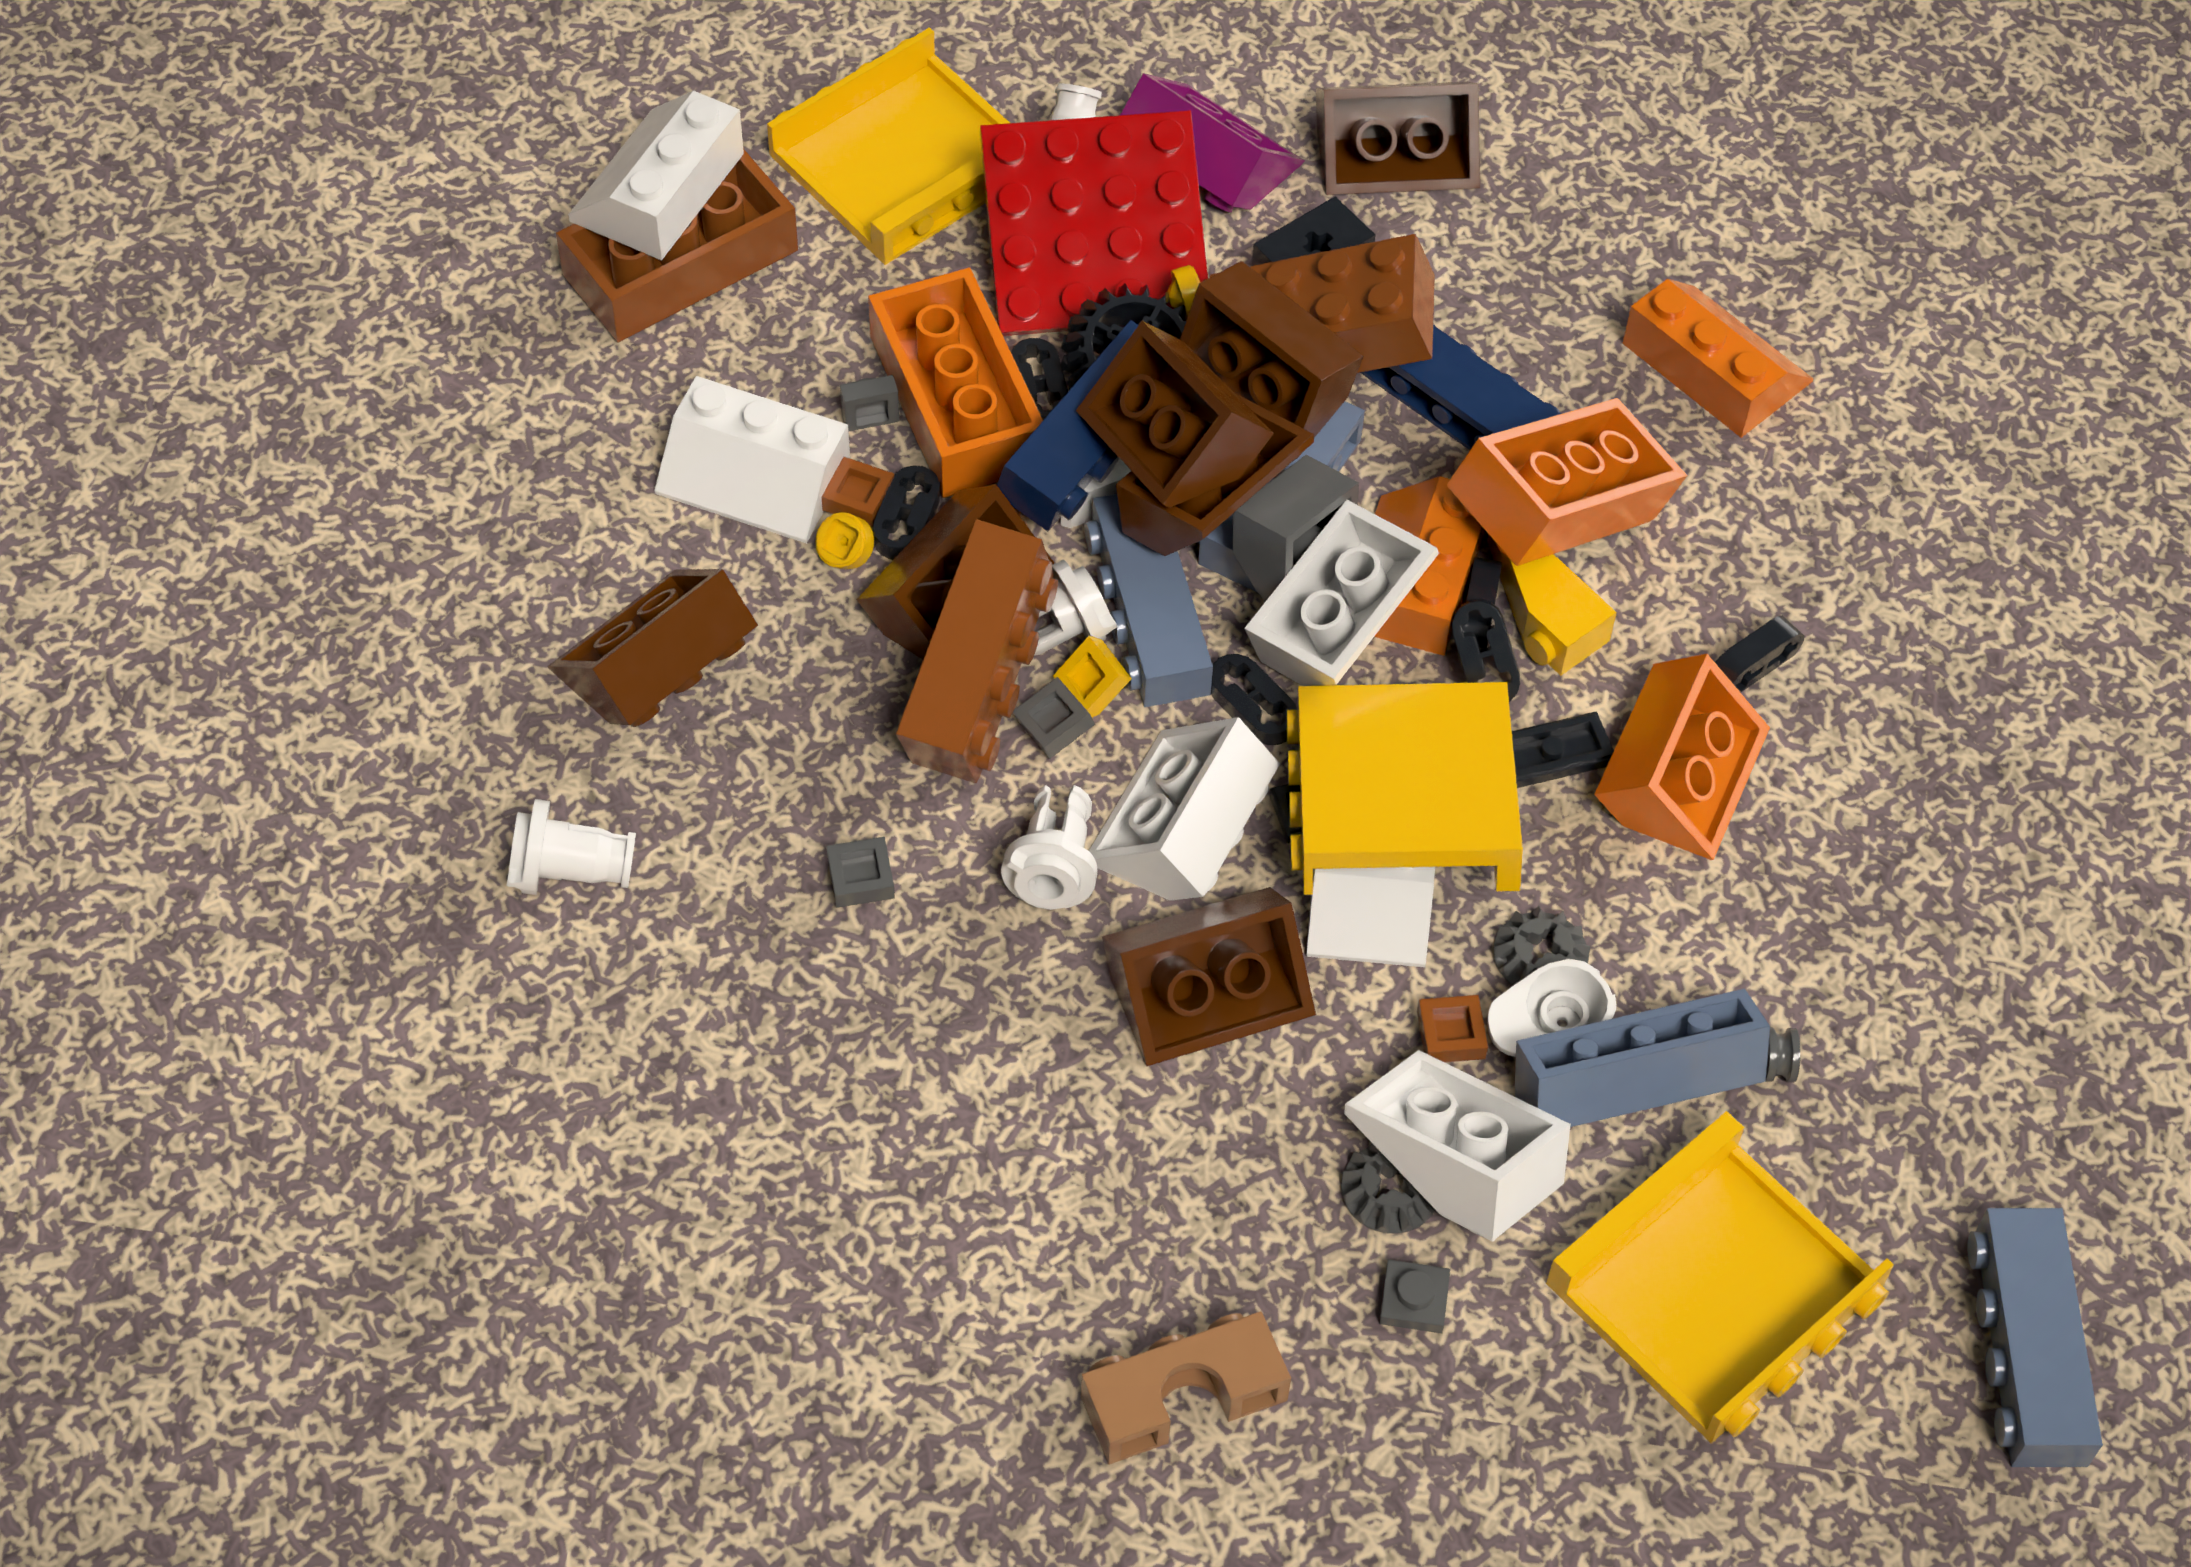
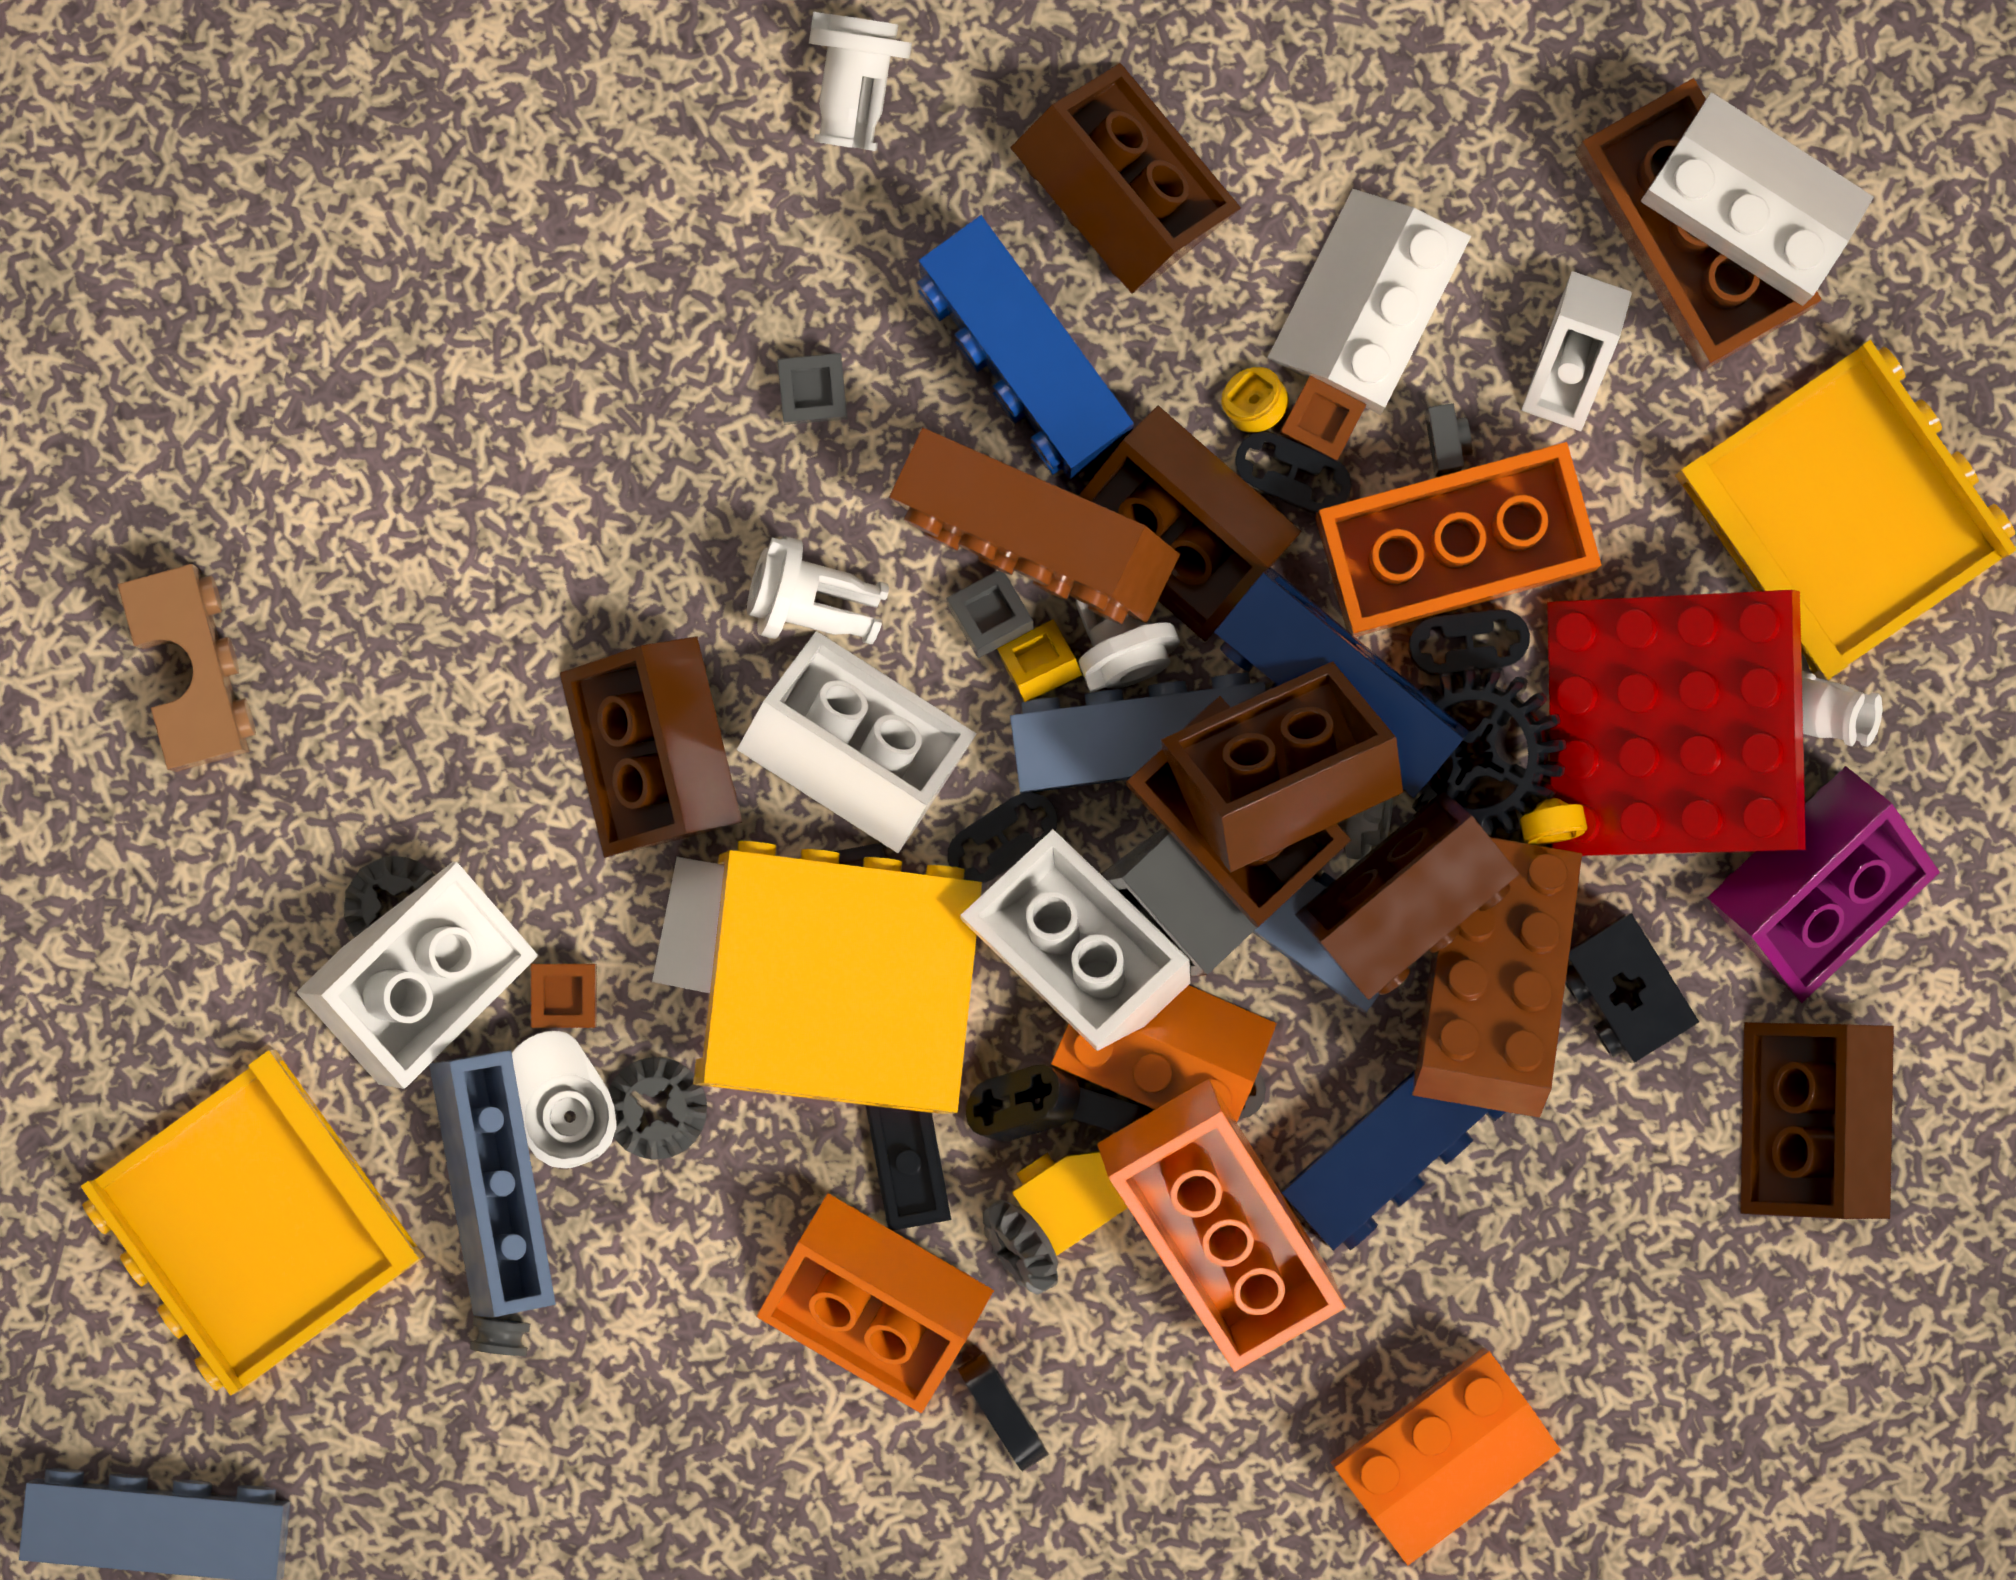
camera: 100 degrees right, 30 degrees up
dark grey plate [1380,1260,1450,1334] -> none
none -> blue brick [916,215,1134,480]
none -> dark grey gear [982,1200,1058,1295]
none -> white slope [1521,271,1632,431]

